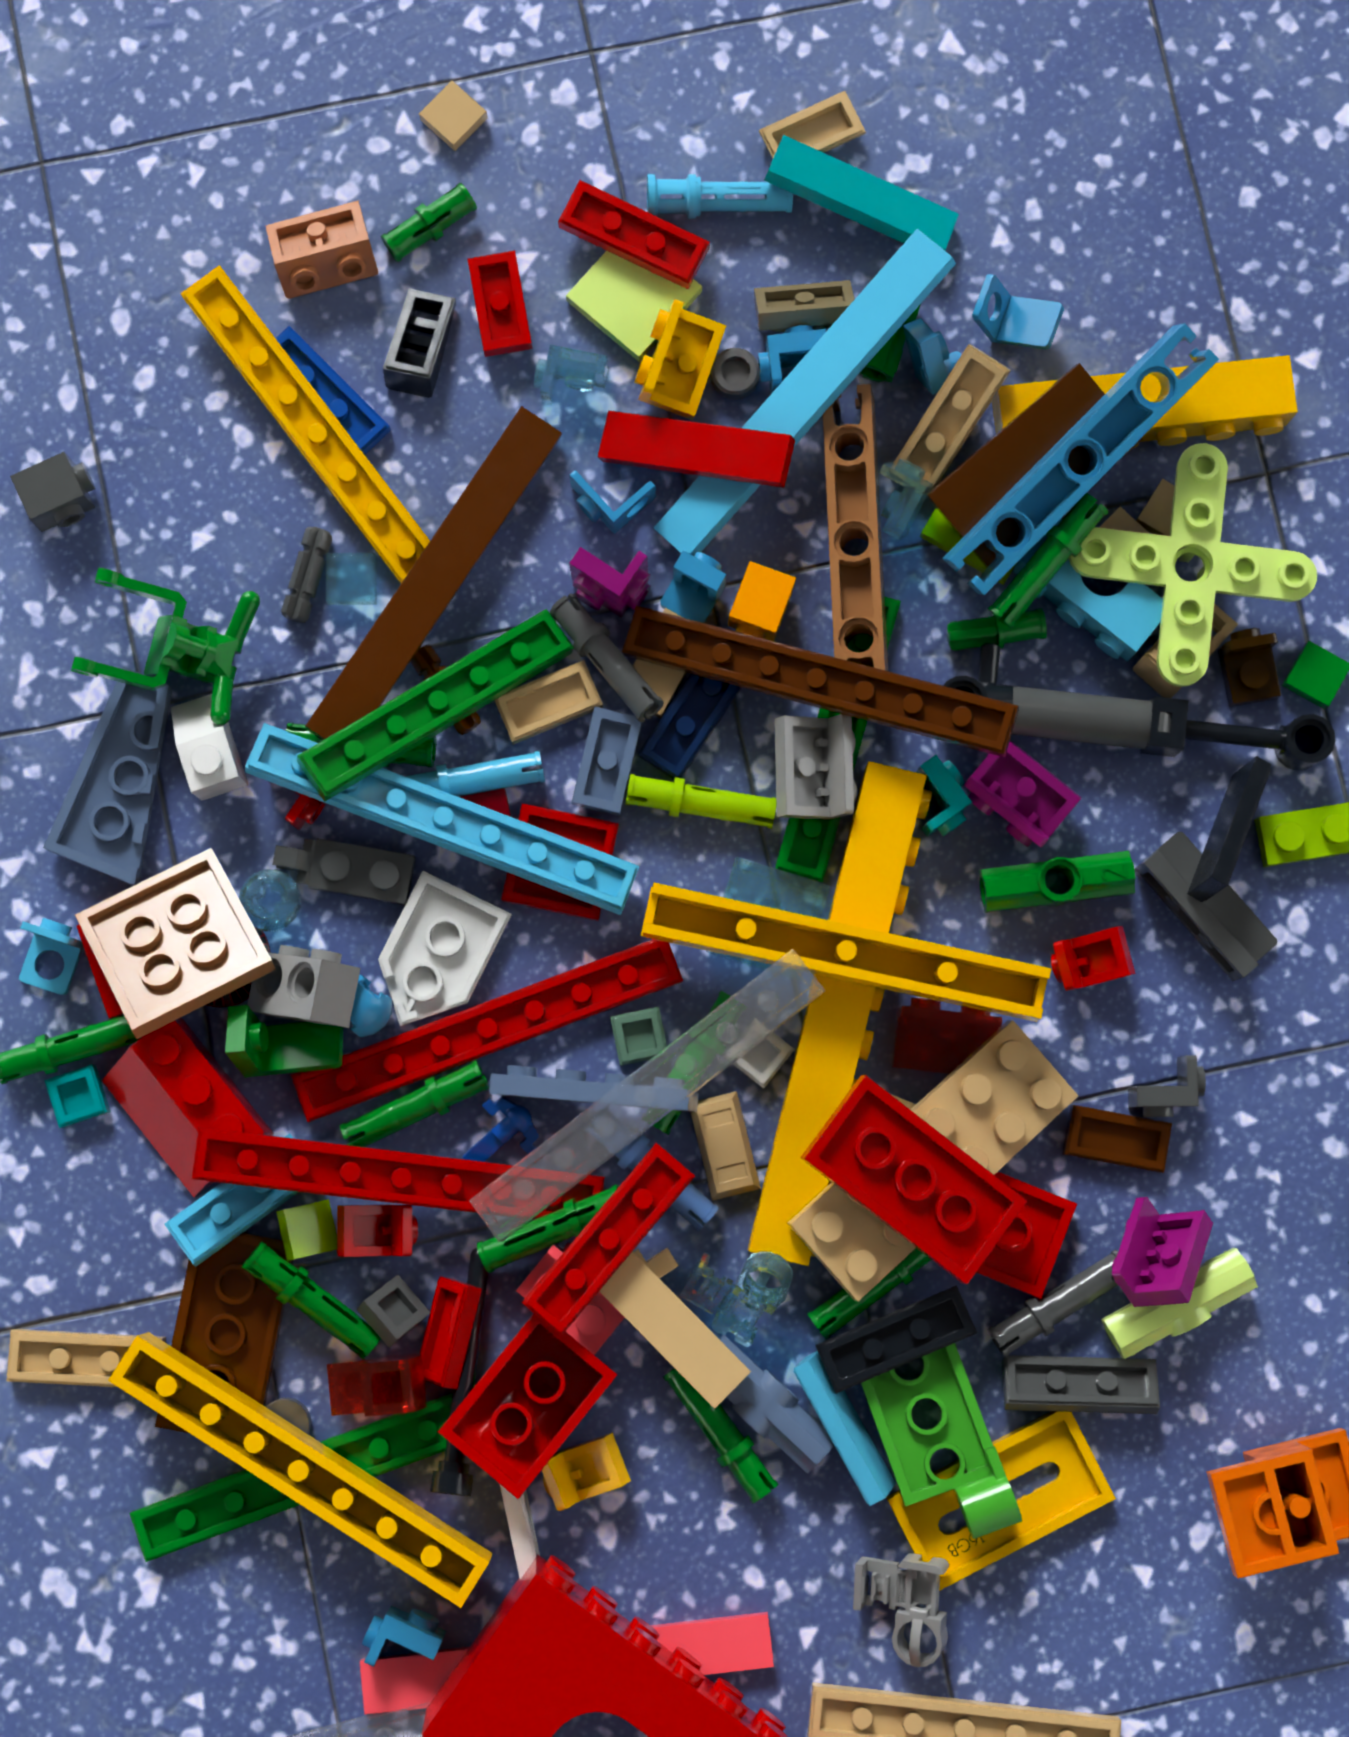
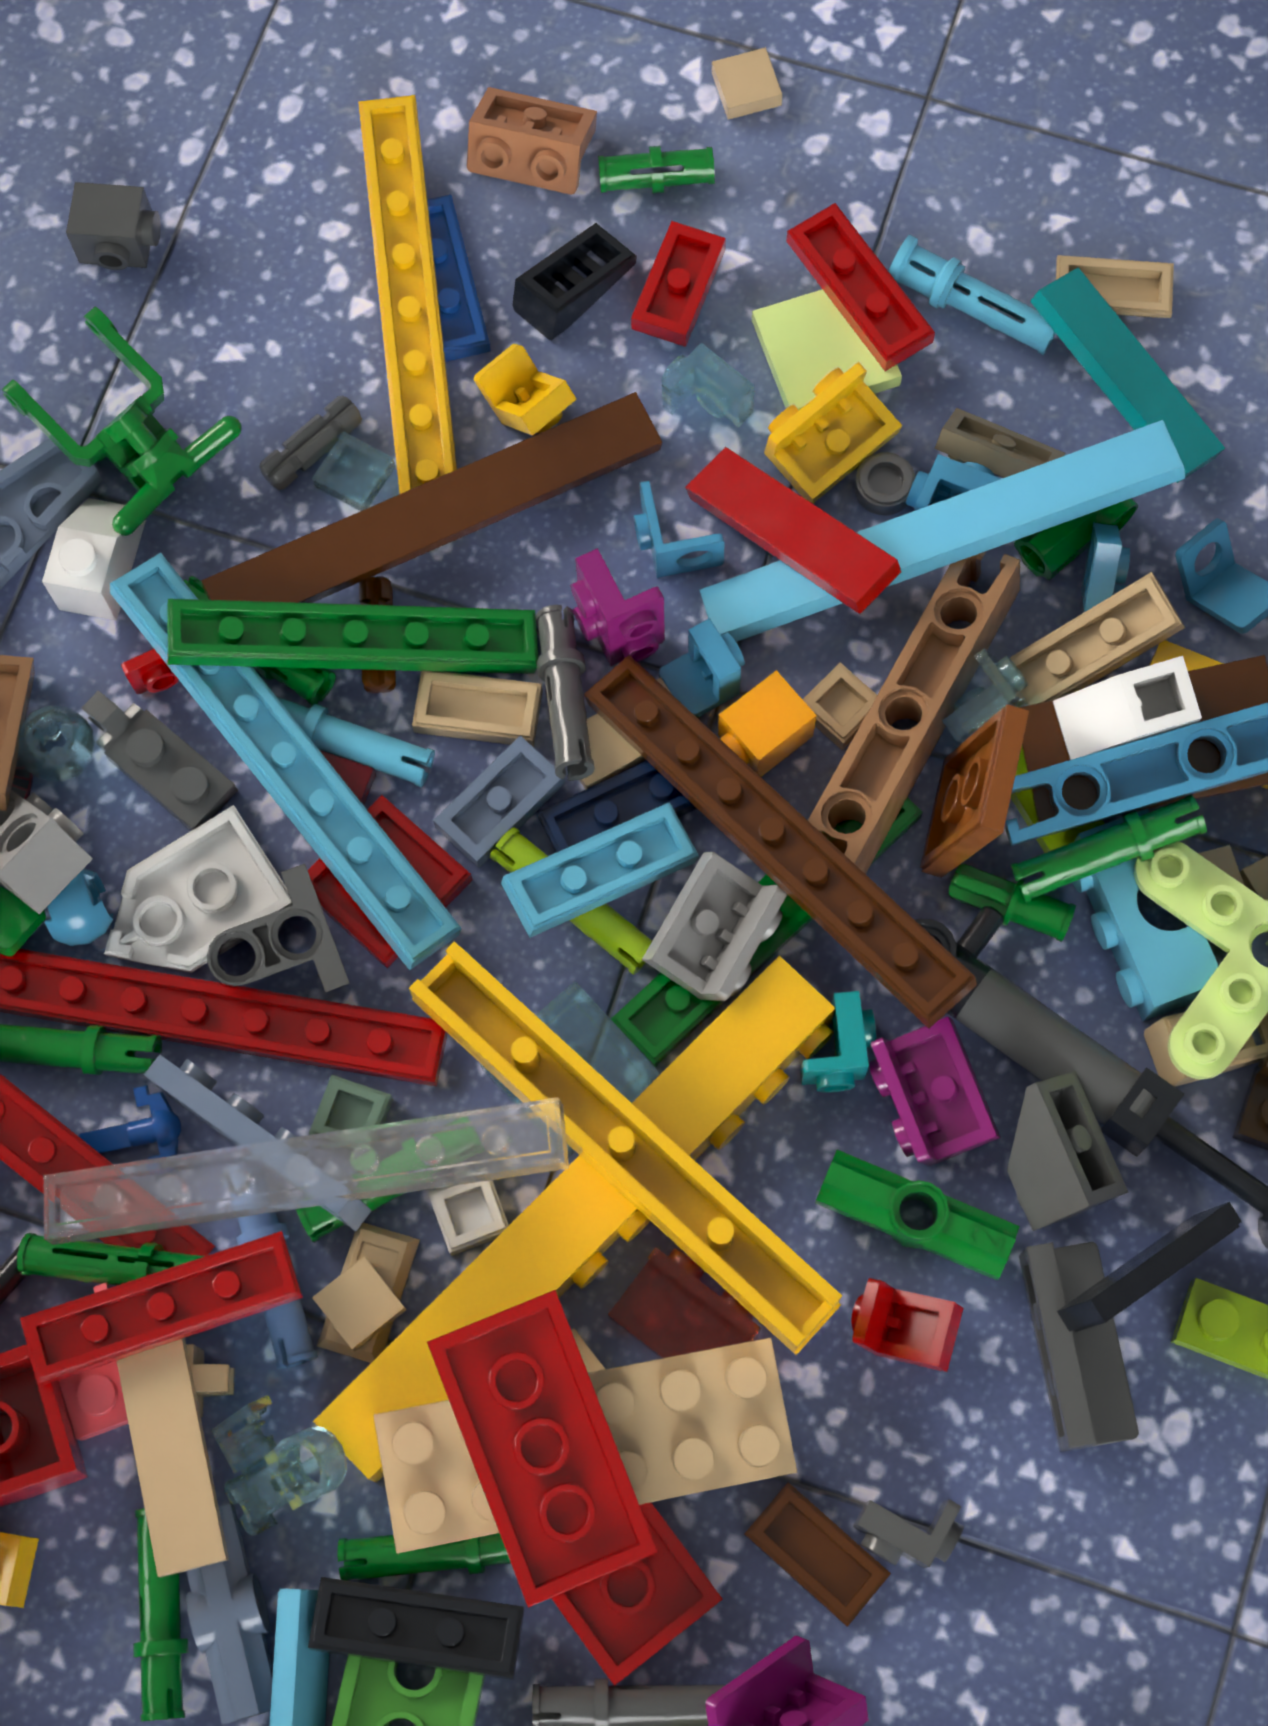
camera: 35 degrees right, 10 degrees down
none -> dark grey tile [207,864,349,992]
none -> tan tile [312,1256,407,1352]
none -> yellow bracket [474,344,577,436]
none -> medium azure tile [501,802,699,938]
none -> tan tile [803,662,877,750]
none -> dark orange tile [920,704,1029,878]
none -> dark grey slope [1007,1071,1128,1231]
none -> white slope [1053,656,1202,760]

